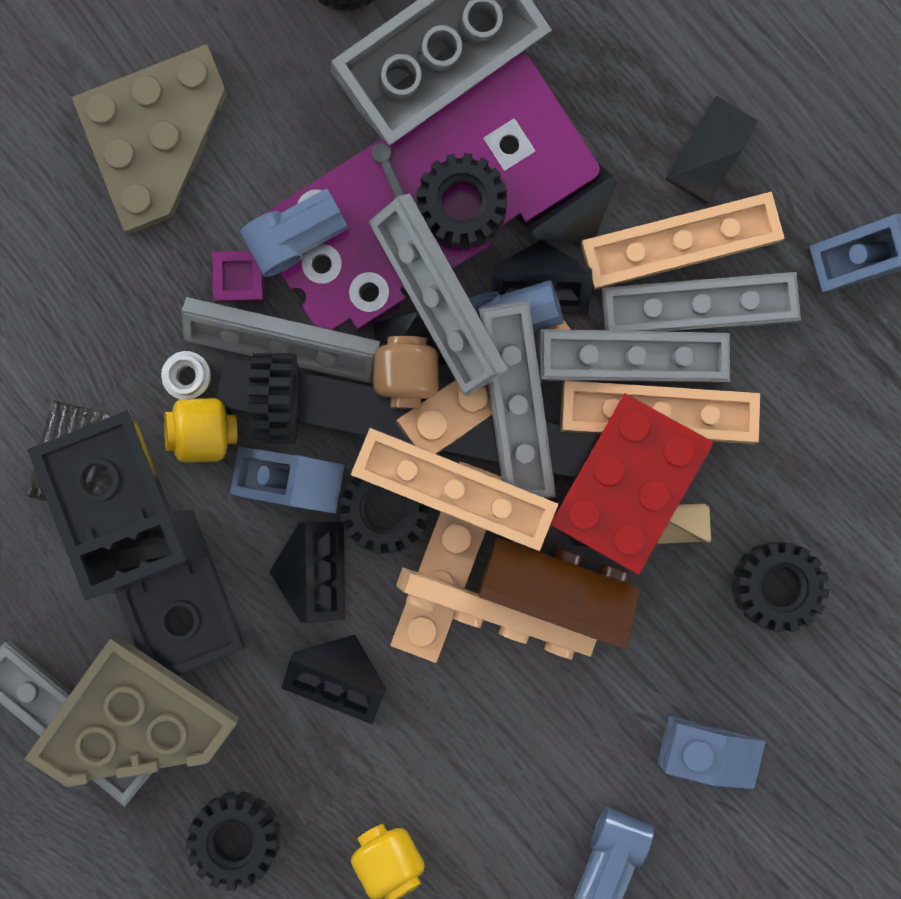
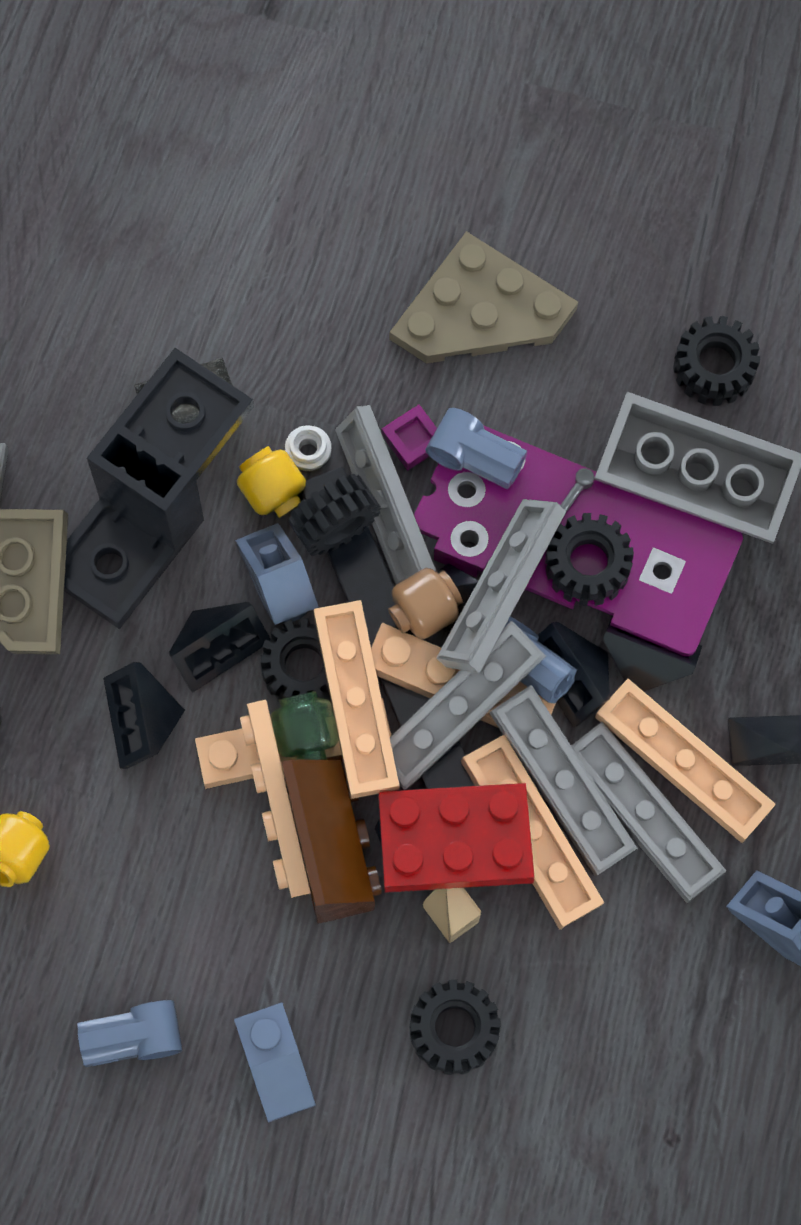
camera: 55 degrees right, 15 degrees down
none -> clear green head [270,691,339,760]

